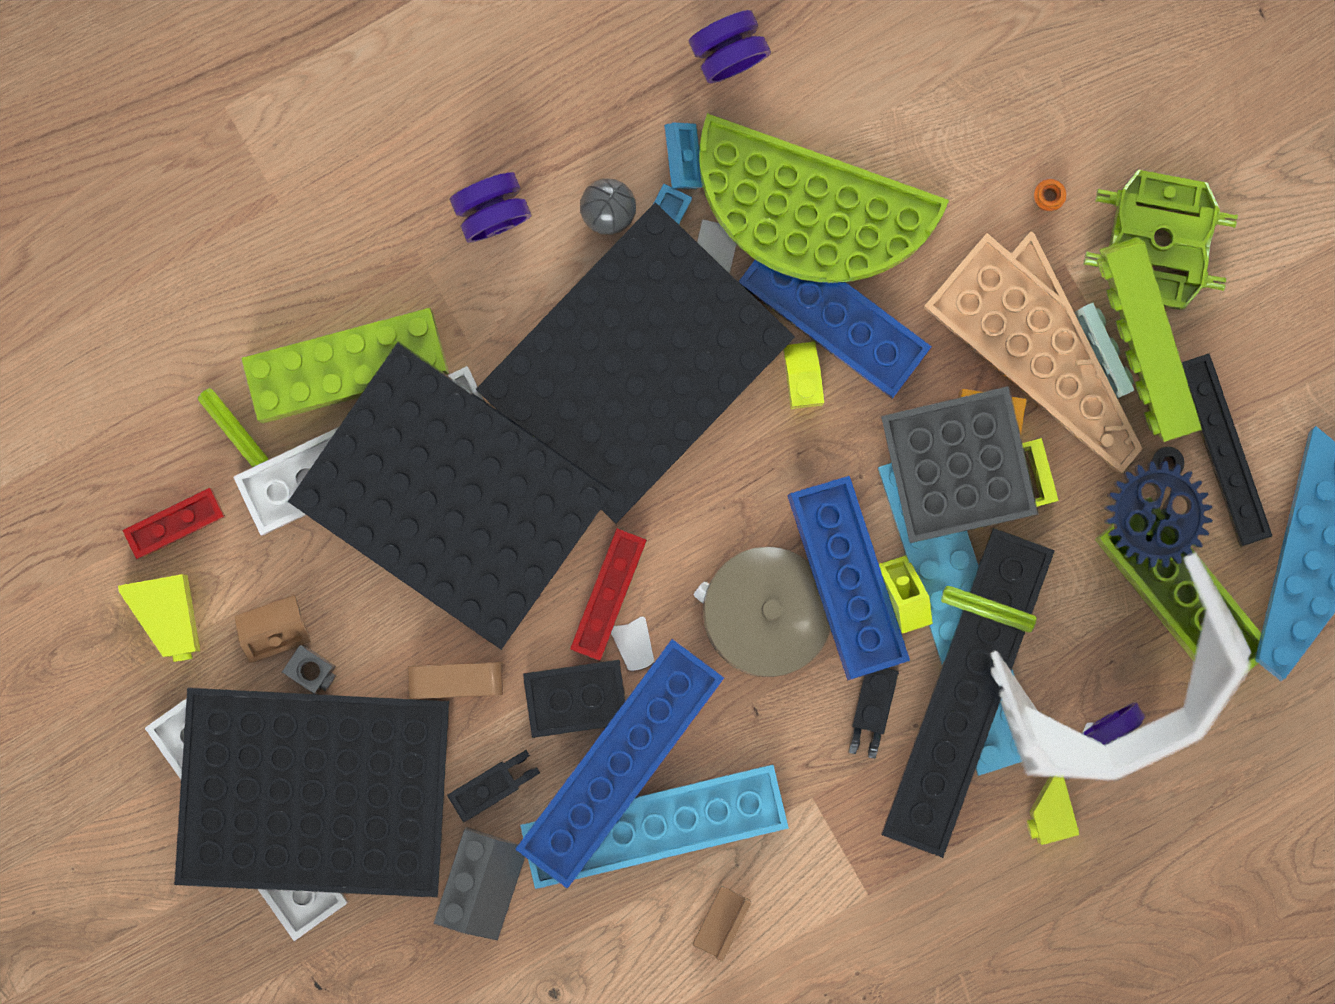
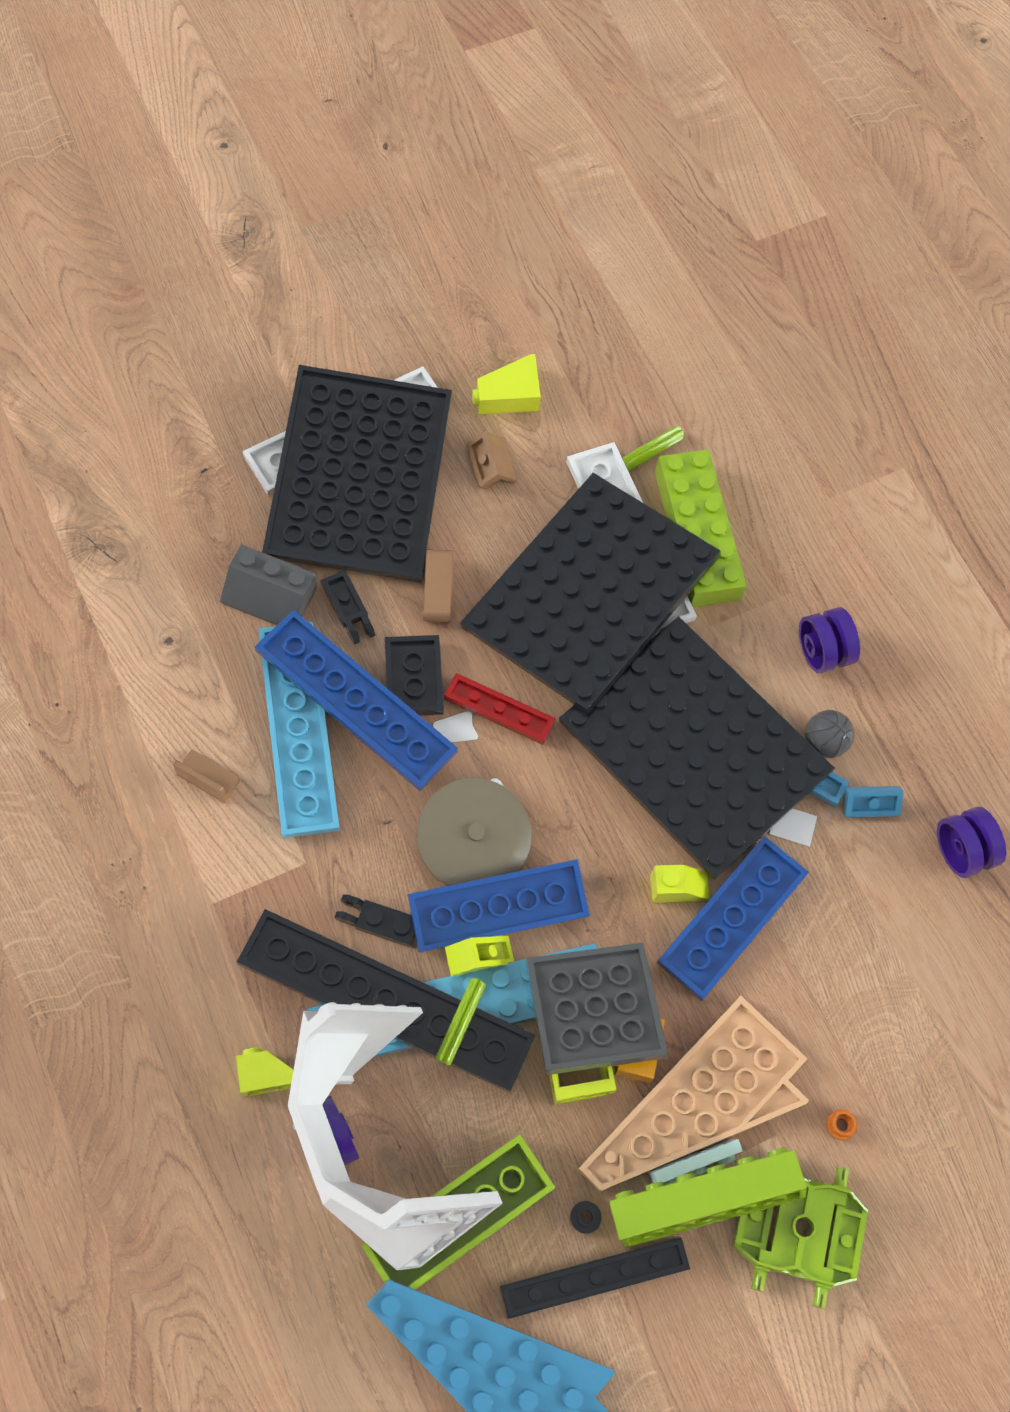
camera: 85 degrees right, 20 degrees down
red plate [122,488,225,560] -> none
dark grey brick [282,645,336,694] -> none
lime plate [699,113,949,283] -> none
dark blue gear [1104,461,1213,568] -> none

